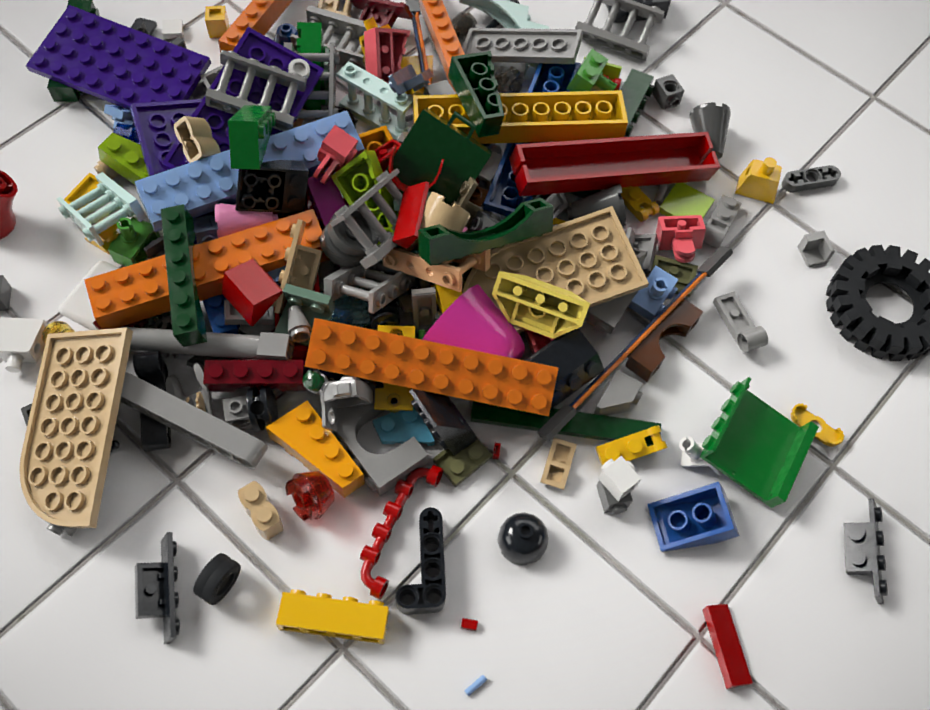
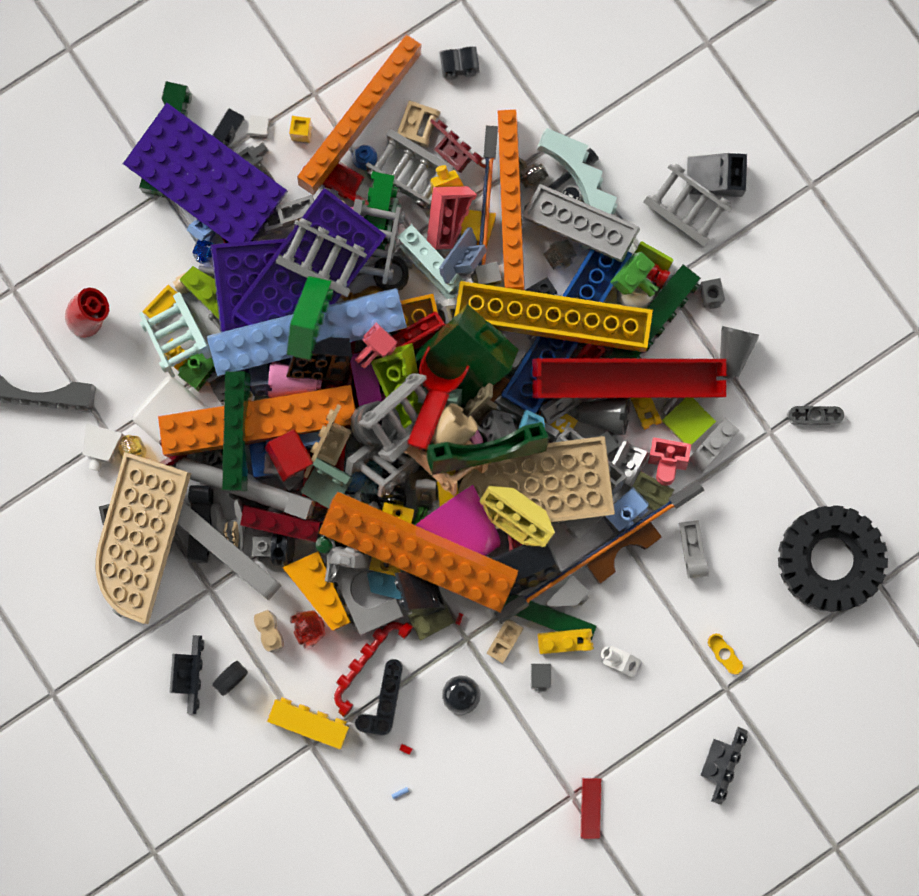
camera: 20 degrees right, 20 degrees up
tan brick [174,116,221,163] -> none
light grey cone [287,305,312,343] -> none
white tile [288,59,310,79] -> none
dark green wedge [448,51,504,138] -> none
white brick [598,456,642,501] -> none
blue slope [647,482,740,552] -> none
green panel [700,377,819,508] -> none
yellow torso [735,157,782,204] -> none
light grey panel [797,231,835,267] -> none

